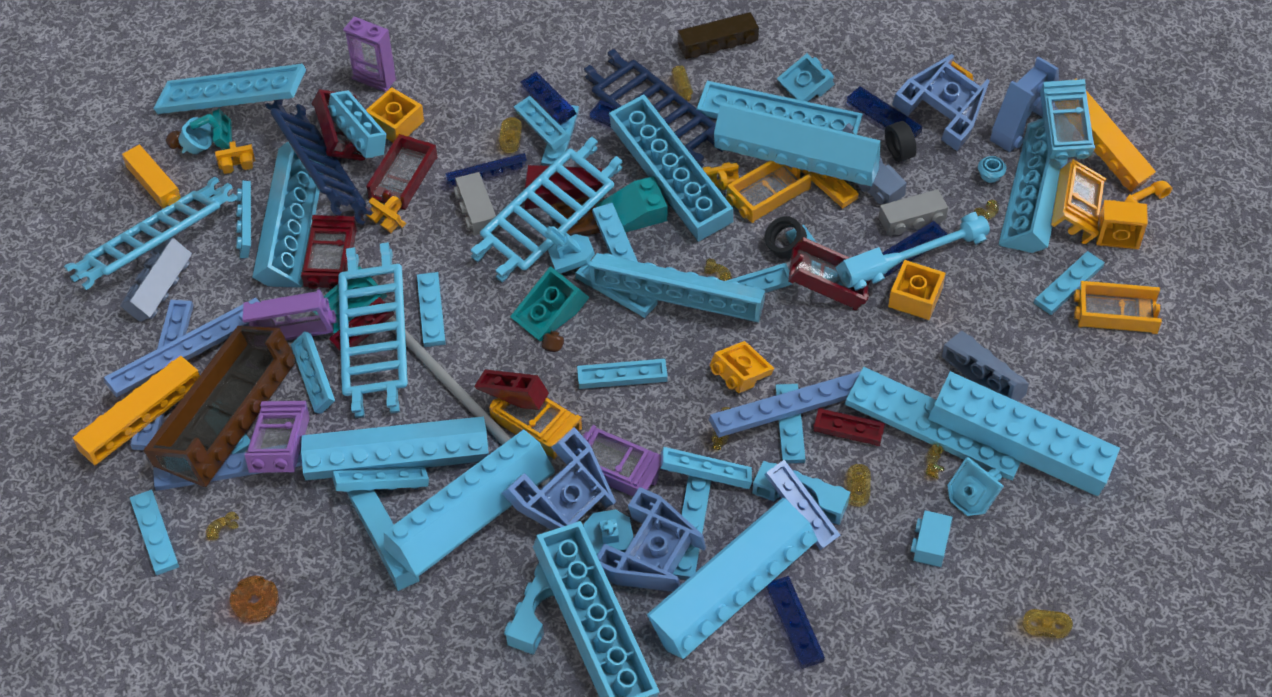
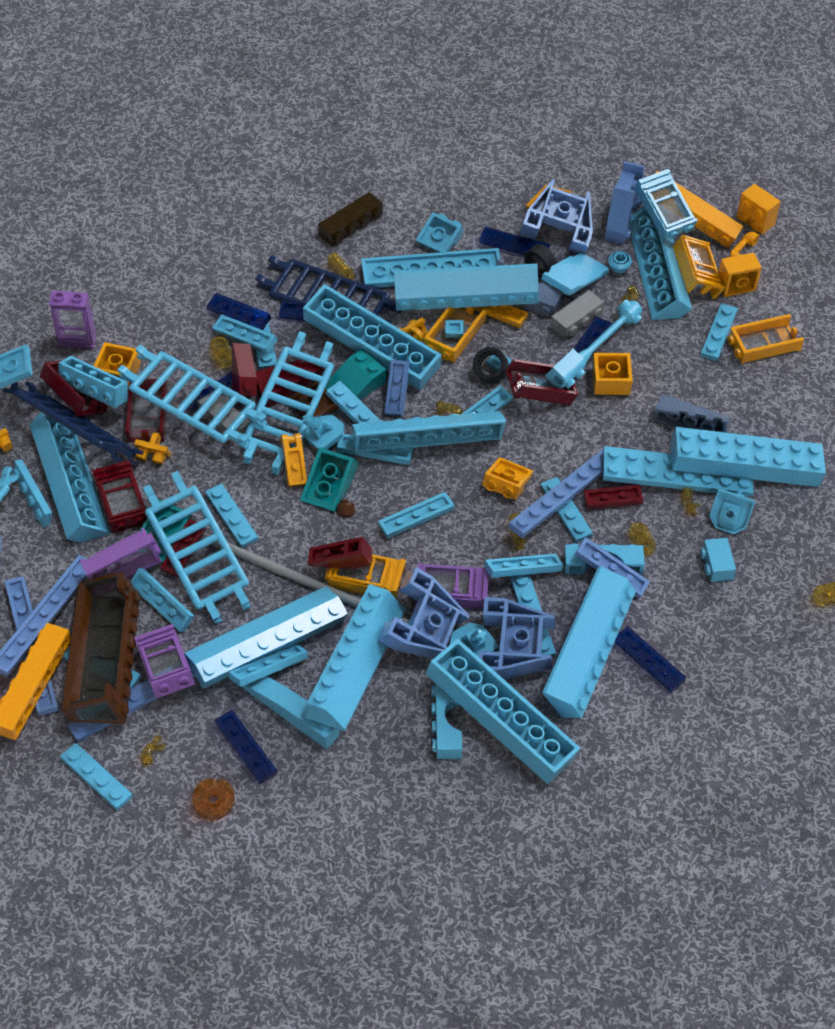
camera: 25 degrees left, 0 degrees up
none -> medium azure bar [118,345,267,450]
none -> clear blue plate [215,710,277,784]
none -> dark red slope [232,343,257,399]
none -> light orange plate [280,433,307,487]
none -> medium blue tile [384,360,410,416]
none -> medium azure plate [445,320,464,338]
none -> medium azure piece [542,252,609,296]
none -> light orange brick [736,183,781,234]

